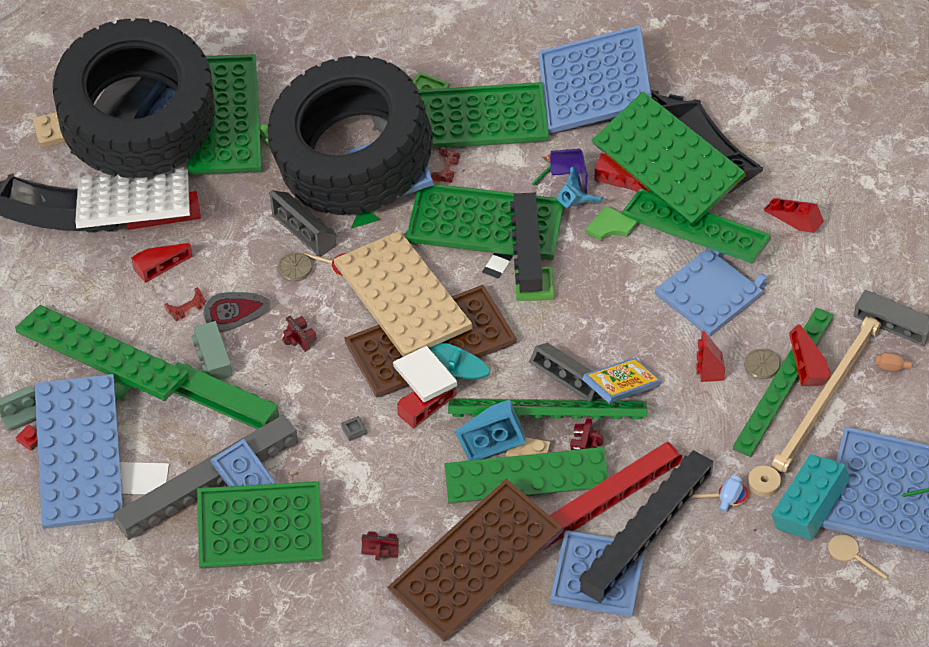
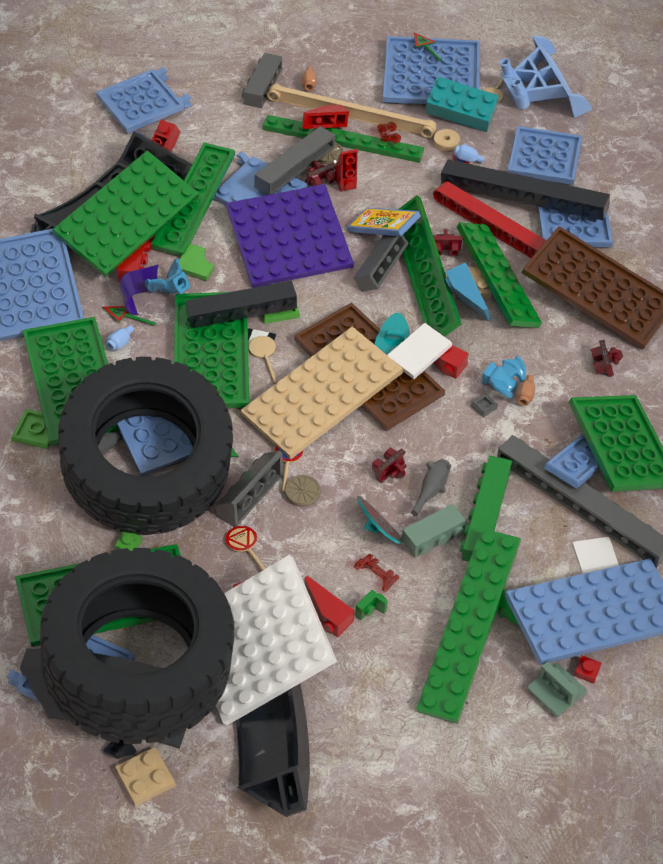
camera: 105 degrees left, 0 degrees up
none -> medium blue plate [96,67,192,133]
none -> light blue plant [105,325,134,351]
none -> black slope [119,131,193,181]
none -> piece [225,526,266,571]
none -> dark purple plate [226,184,354,288]
none -> tan piece [249,336,277,383]
none -> dark grey brick [254,126,336,195]
none -> dark red hips [305,160,337,186]
none -> green bracket [355,590,388,620]
none -> clear red piece [377,122,401,143]
none -> dark grey piece [411,459,452,516]
none -> dark azure animal [482,355,526,399]
none -> light blue piece [500,36,592,118]
none -> medium blue plate [508,126,582,185]
none -> nougat plant [516,375,535,406]

